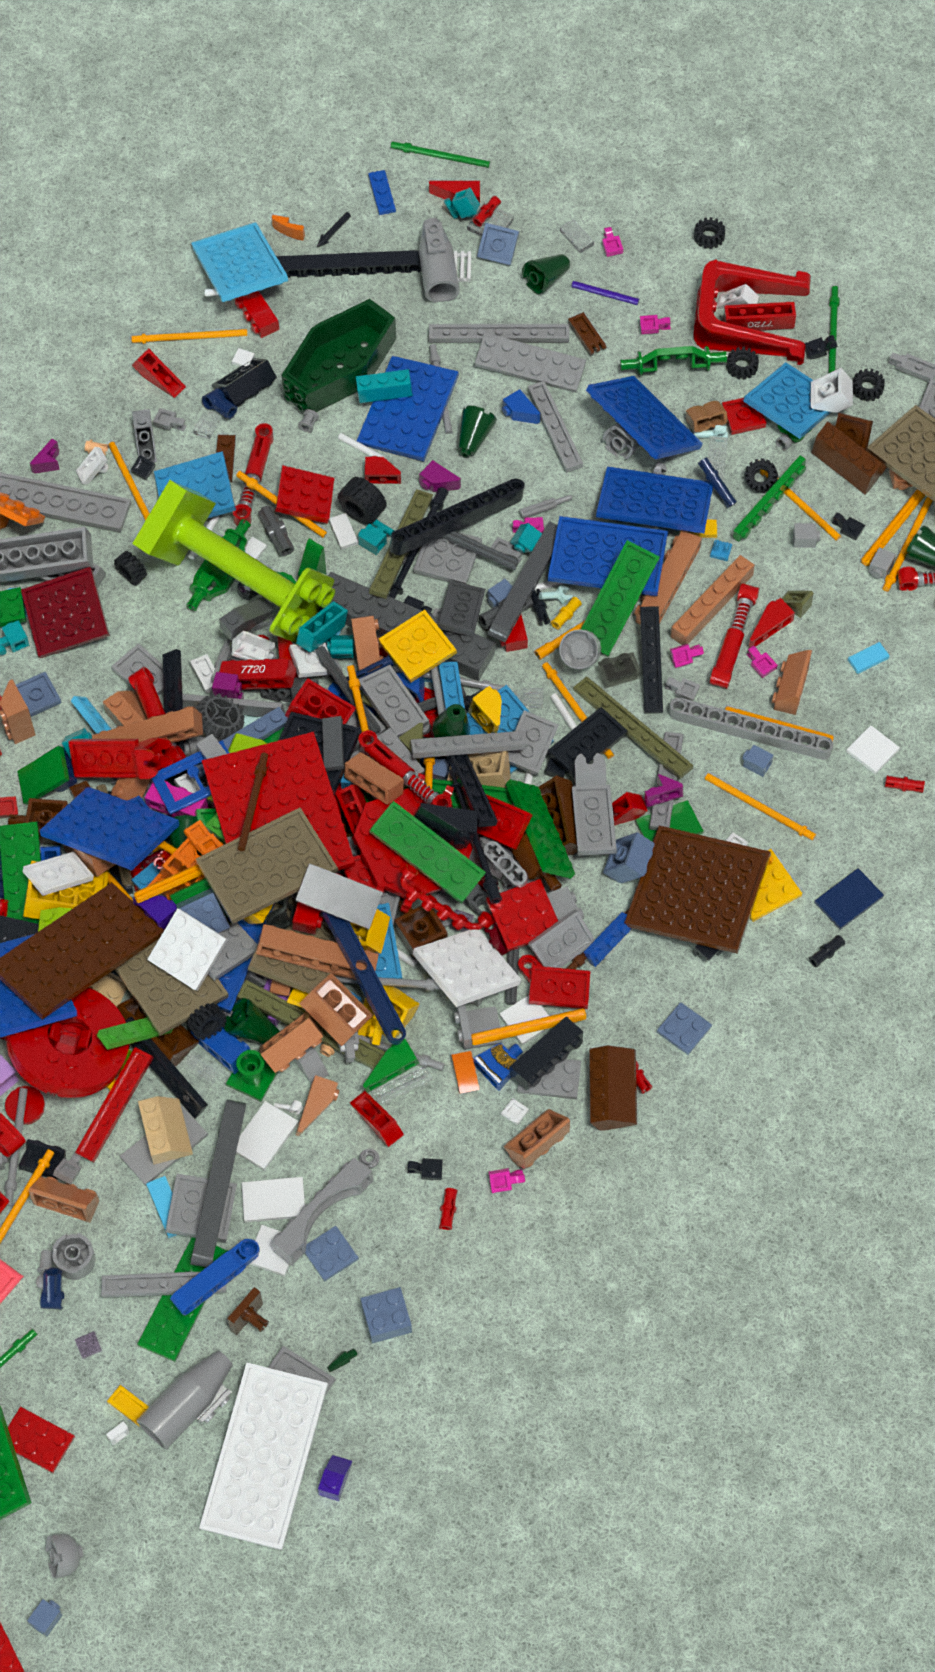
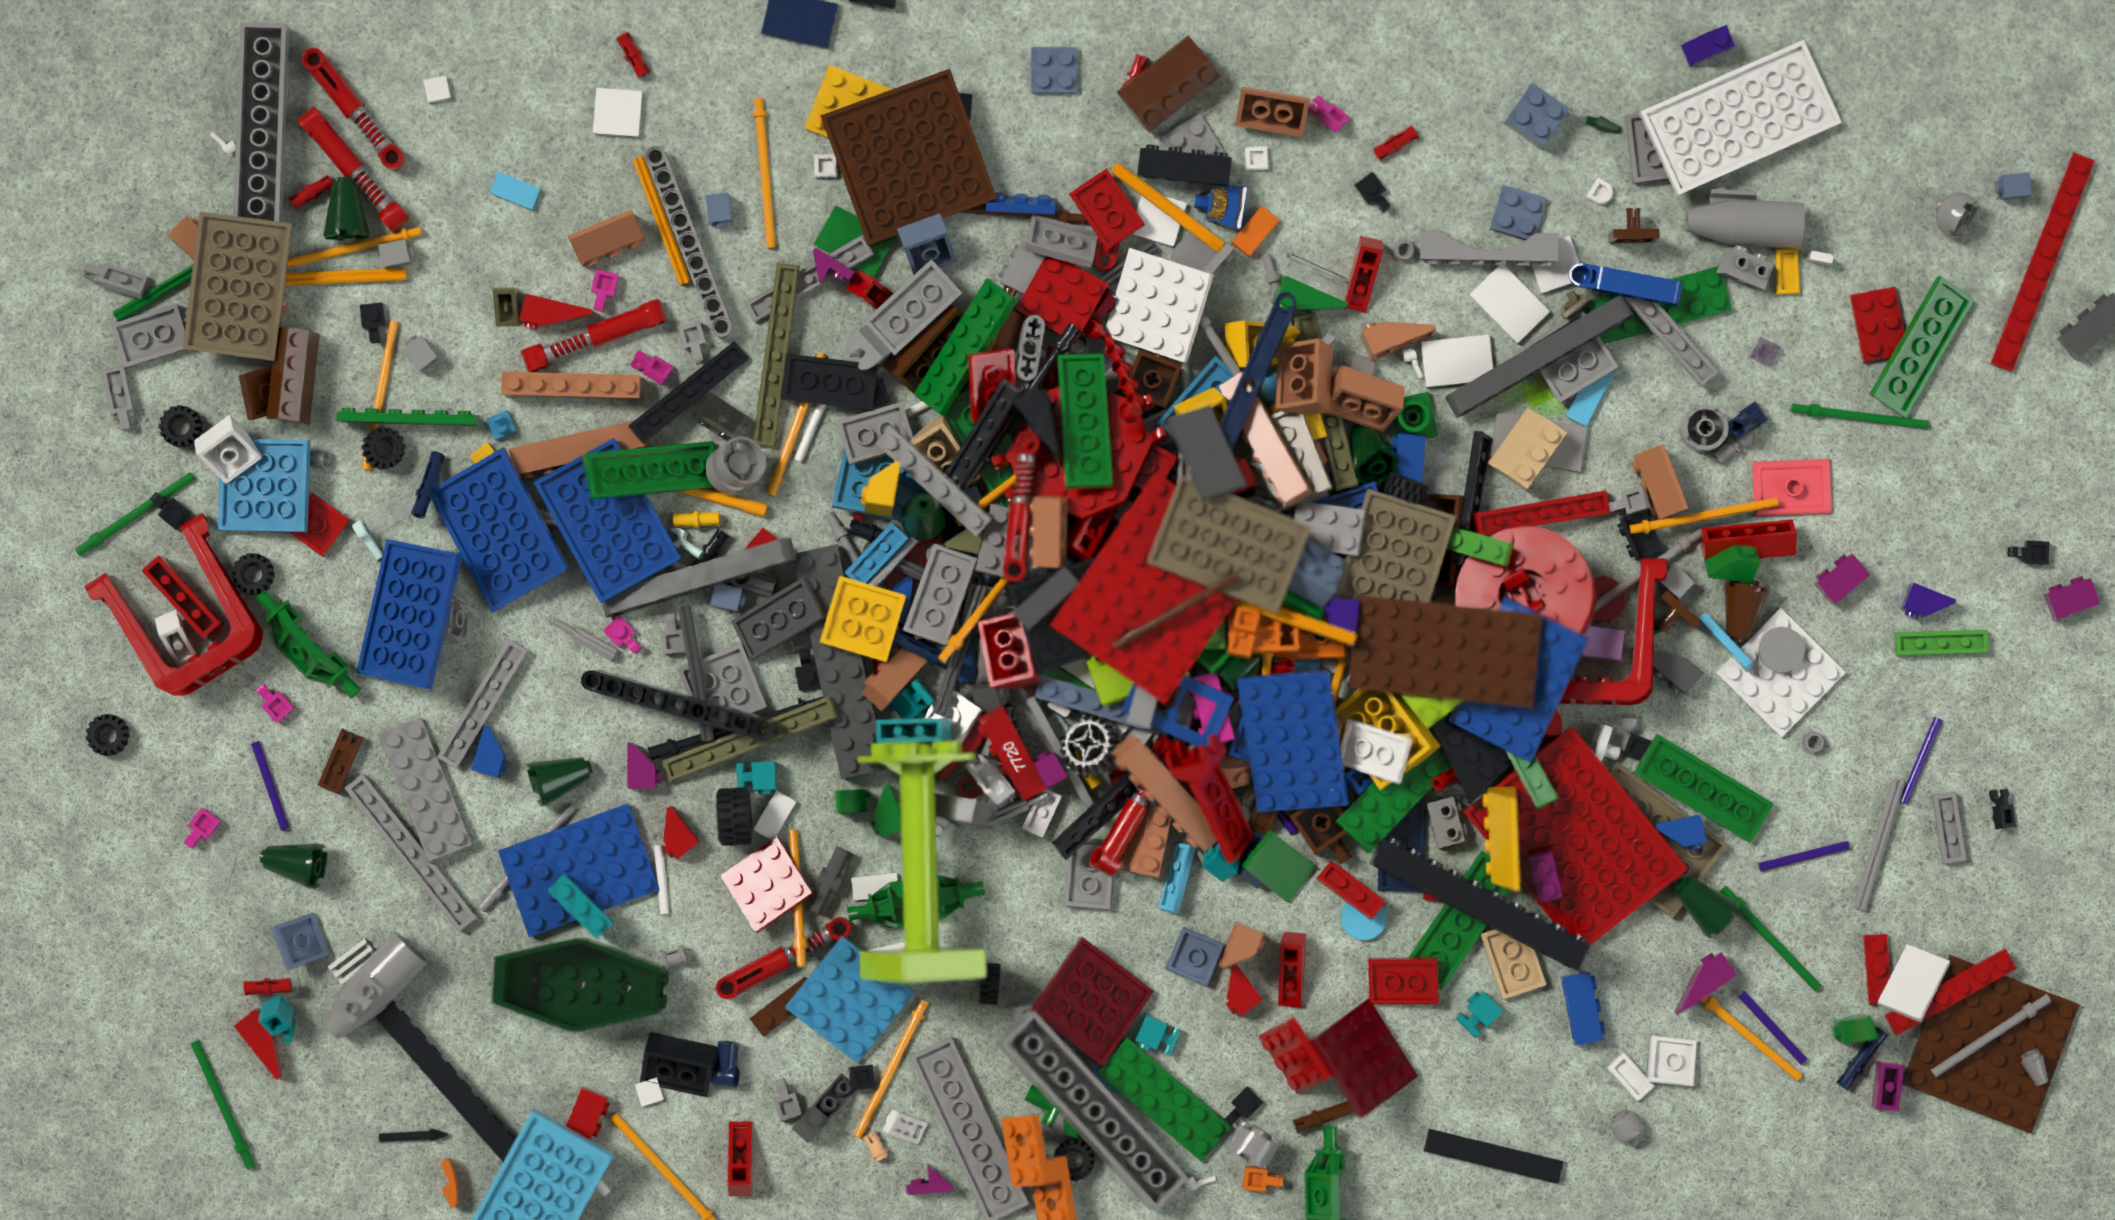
camera: 135 degrees left, 25 degrees up
white plate [147,908,228,991] -> none
blue plate [368,170,396,215] -> none
teal brick [510,523,542,553] -> none
medium nougat brick [686,401,728,432] -> none
none -> clear neon green panel [1522,379,1554,409]
none -> dark tan piece [1561,290,1590,319]
none -> white tile [1586,177,1613,205]
none -> light grey brick [1716,245,1774,290]

